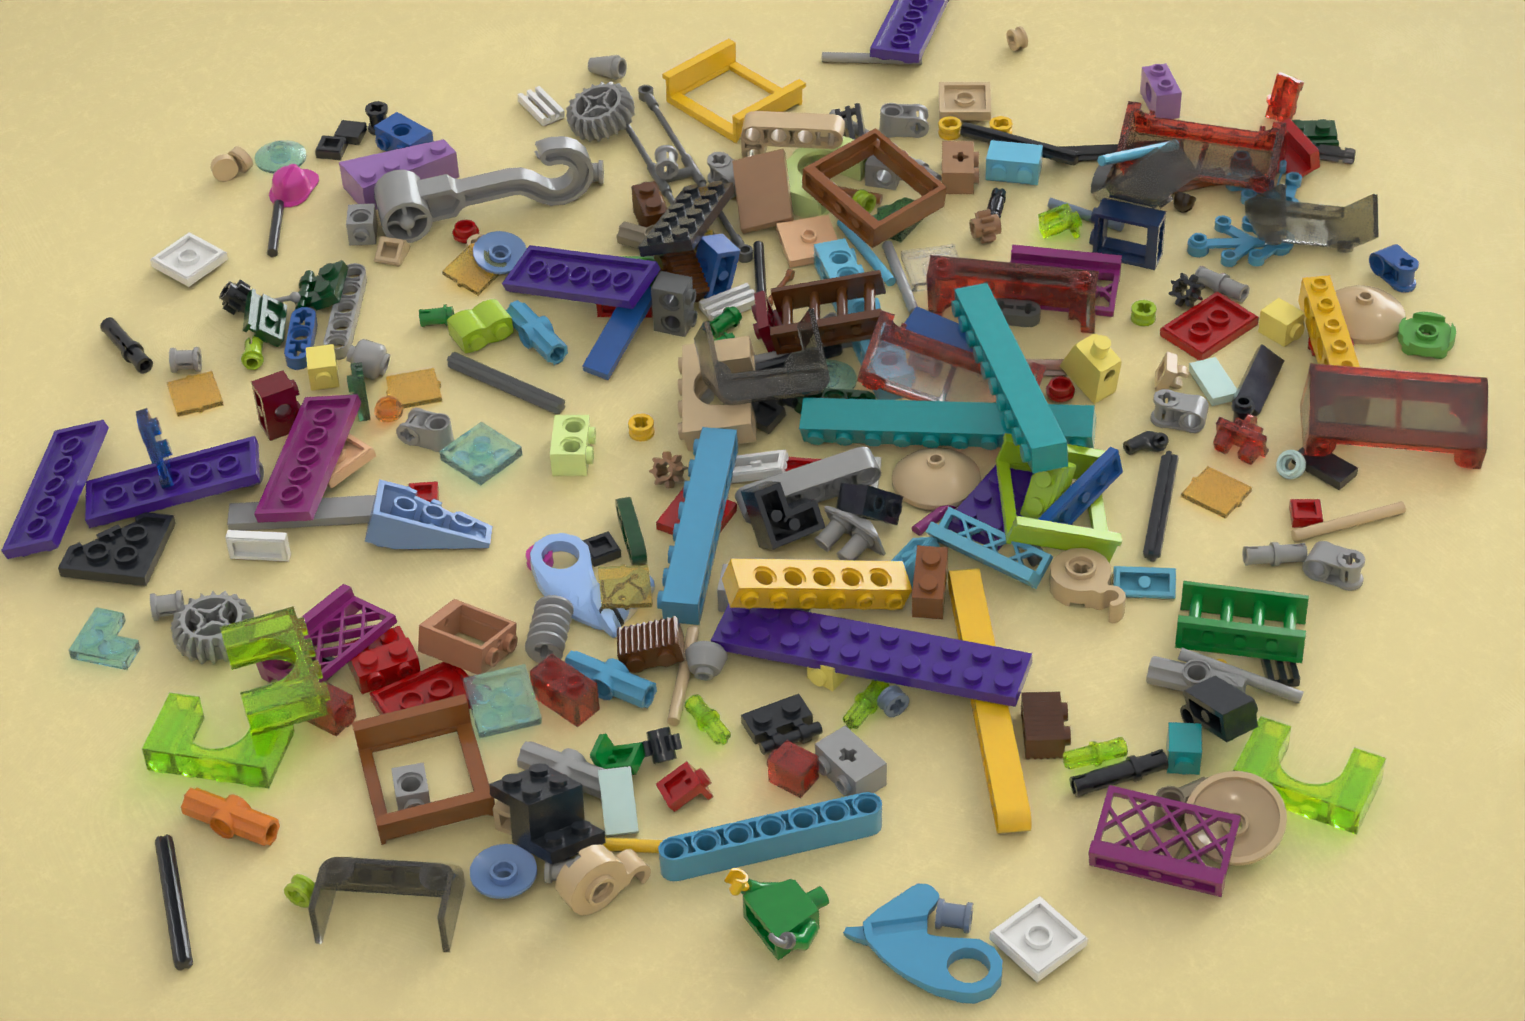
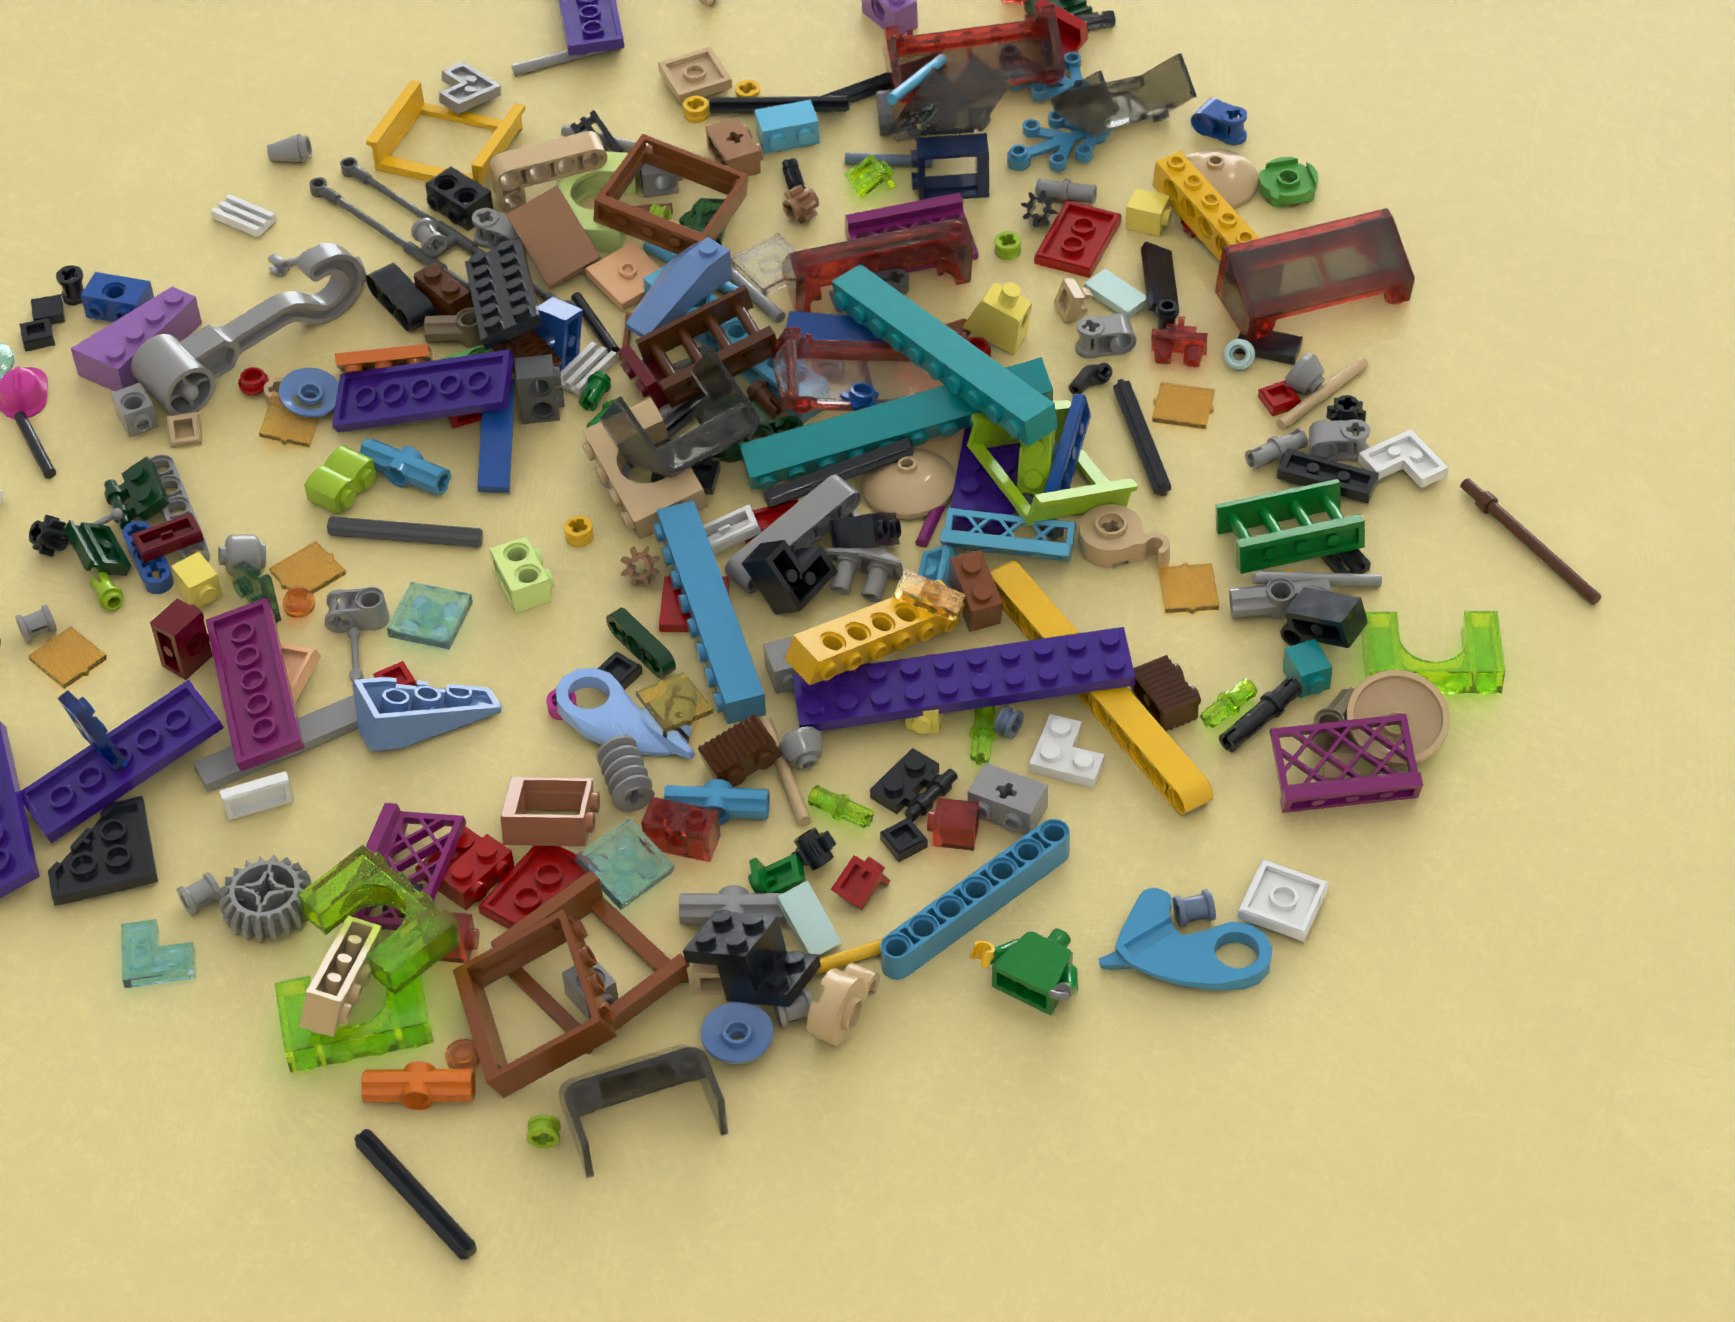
camera: 25 degrees left, 5 degrees up
green pin [419,304,454,327] -> none
light grey gear [566,81,635,142] -> none
light grey piece [879,103,929,138] -> none
medium azure slope [1113,566,1176,599] -> none
none -> dark red tile [131,512,204,563]
none -> tan brick [298,916,383,1037]
none -> orange plate [335,344,433,373]
none -> light grey hinge [347,627,363,682]
none -> black beam [366,263,436,332]
none -> black brick [425,166,494,231]
none -> light grey plate [439,62,501,114]
none -> clear orange plate [445,1039,480,1070]
none -> dark orange window [453,909,617,1098]
none -> medium blue wedge [625,237,732,337]
none -> reddish brown pin [746,380,785,419]
none -> black axle [763,438,914,508]
none -> blue plate [840,382,879,410]
none -> black tile [880,817,928,862]
none -> clear yellow plate [893,569,966,622]
none -> white plate [1029,714,1105,788]
none -> clear yellow piece [1158,563,1219,614]
none -> black plate [1277,449,1379,503]
none -> light grey cone [1285,353,1325,394]
none -> black gear [1326,395,1366,432]
none -> white plate [1358,429,1448,488]
none -> reddish brown bar [1460,478,1601,605]

